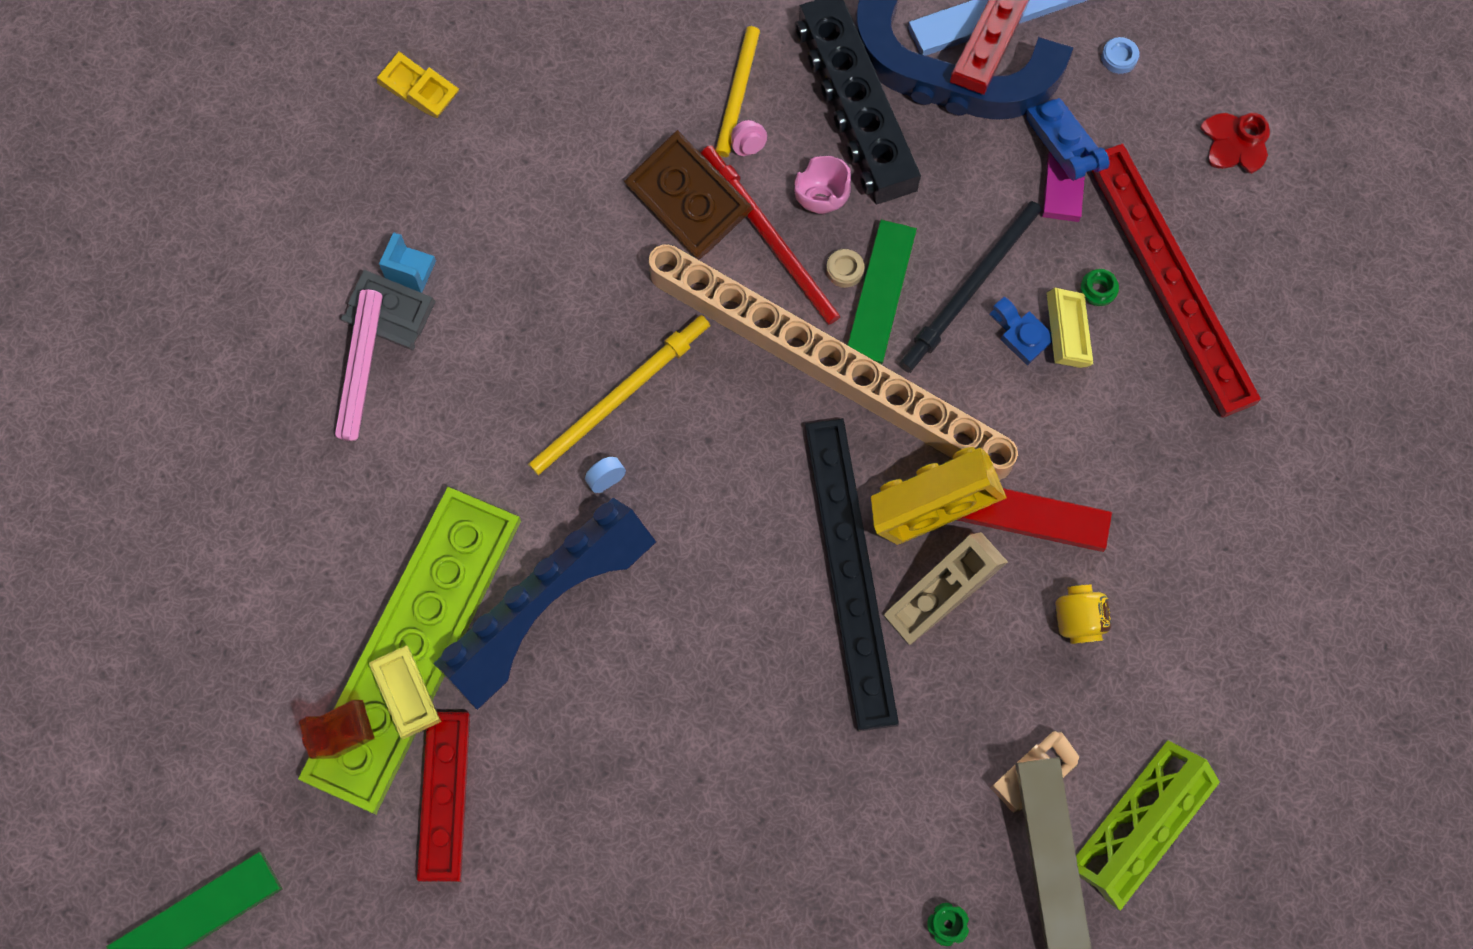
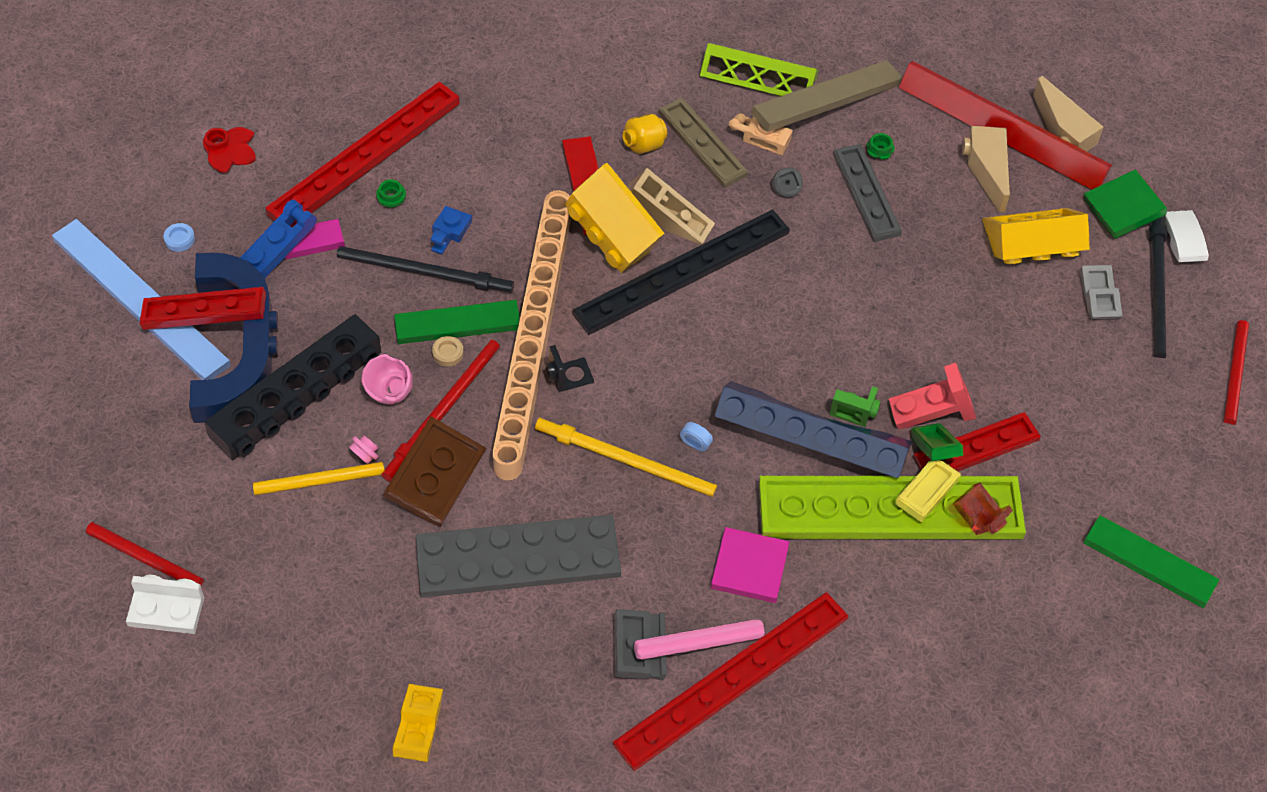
camera: 115 degrees left, 15 degrees down
dark azure panel [379,233,436,293] -> none
light yellow tile [1047,288,1093,368] -> none
none -> dark grey plate [416,514,621,598]
none -> black bracket [545,345,594,392]
none -> red tile [613,592,848,771]
none -> dark tan tile [658,98,748,188]
none -> dark pink tile [711,527,790,603]
none -> dark grey tile [772,167,803,197]
none -> bright green bracket [830,386,881,427]
none -> dark grey tile [833,144,902,242]
none -> coral bracket [889,363,976,429]
none -> green tile [910,423,963,461]

